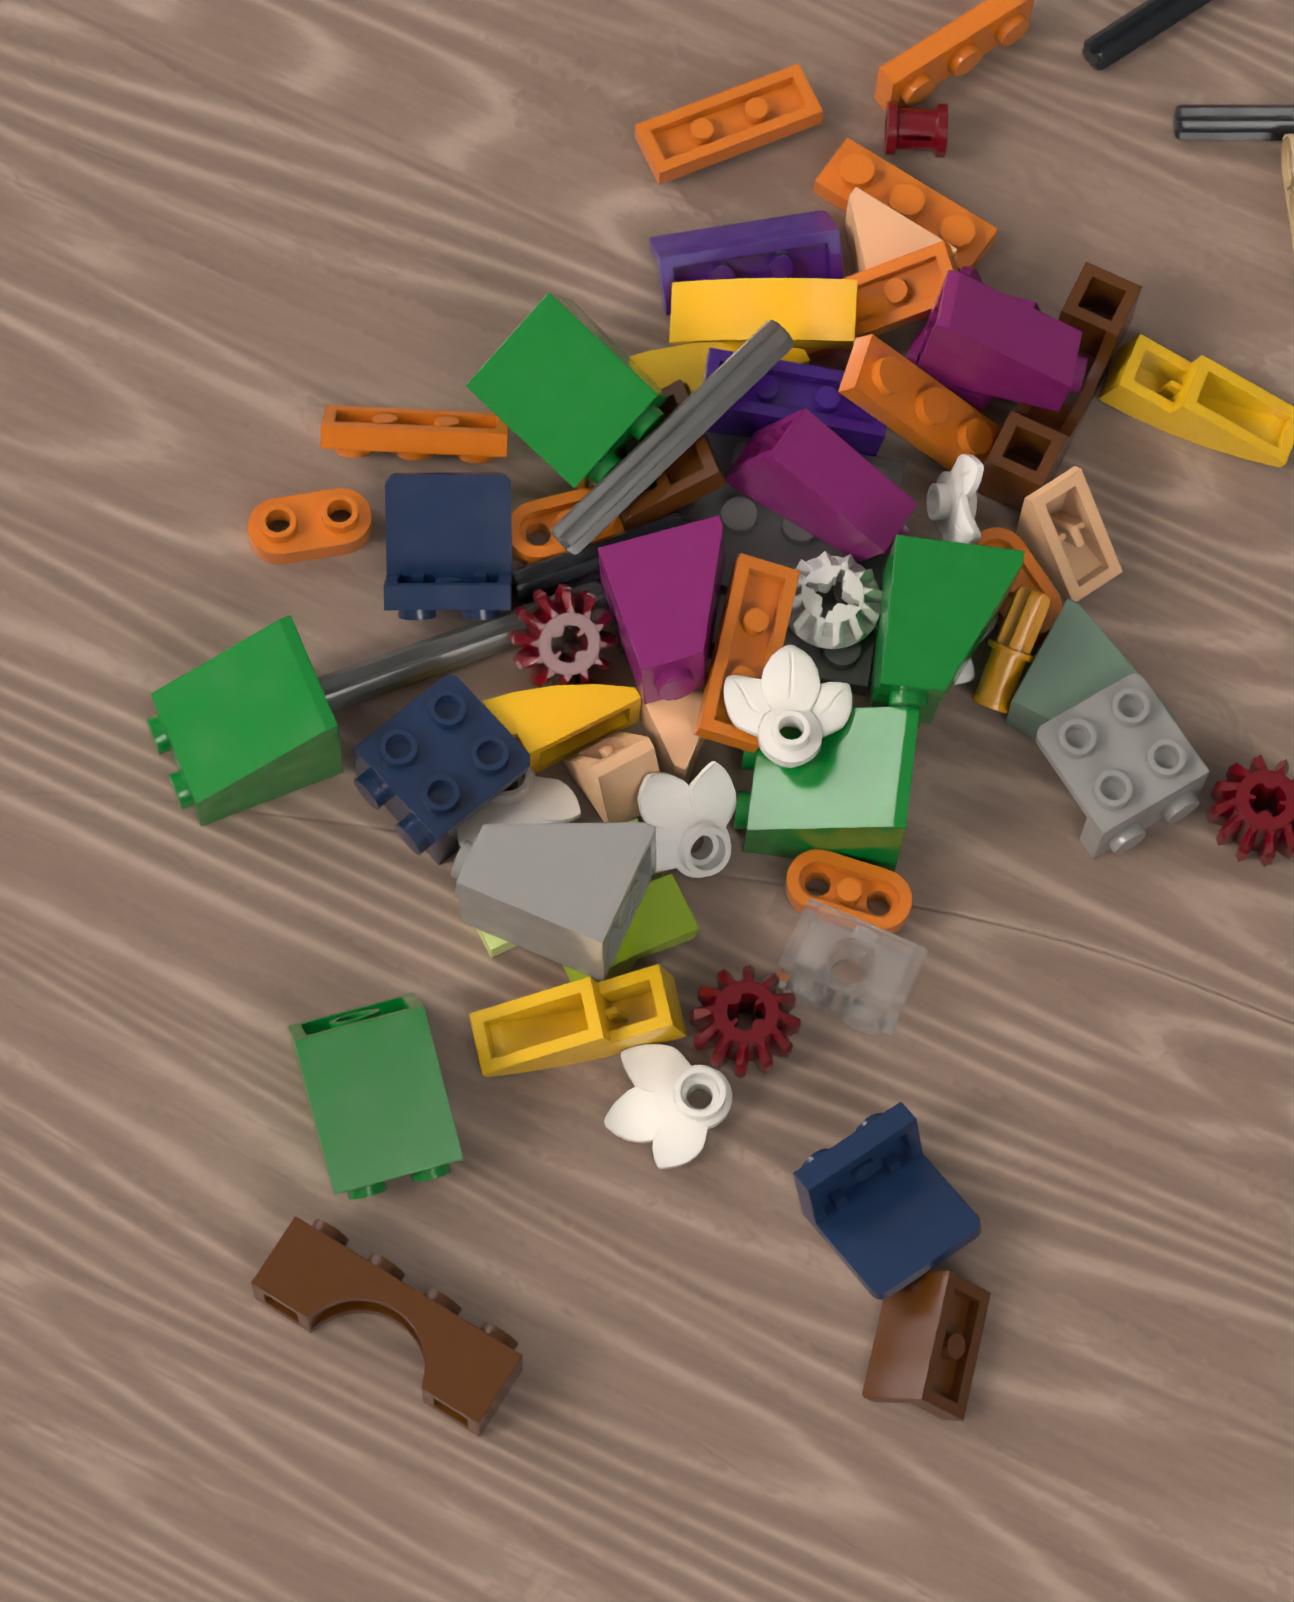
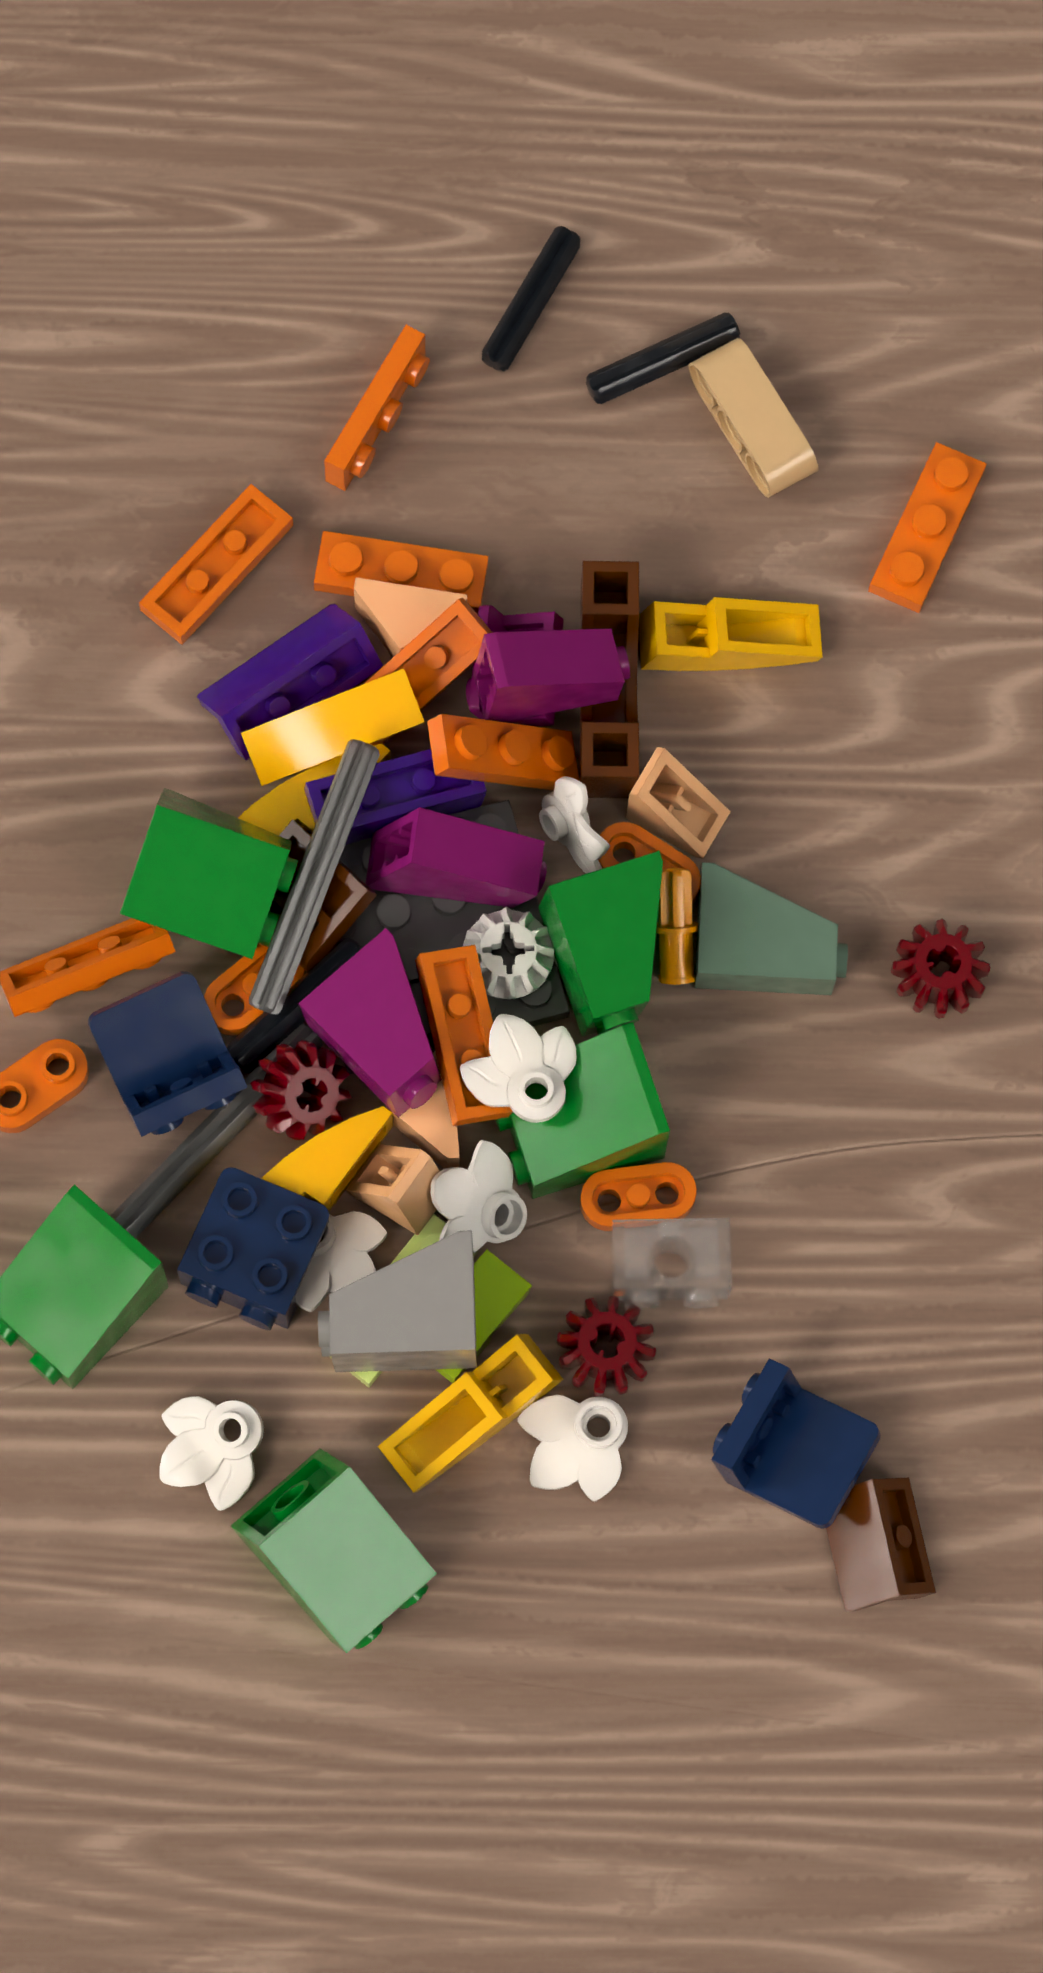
camera: 25 degrees left, 5 degrees up
reddish brown arch [251,1216,522,1437] -> none
dark red bush [884,101,948,158] -> none
light grey bracket [1036,674,1210,859] -> none
none -> white plate [160,1396,264,1511]

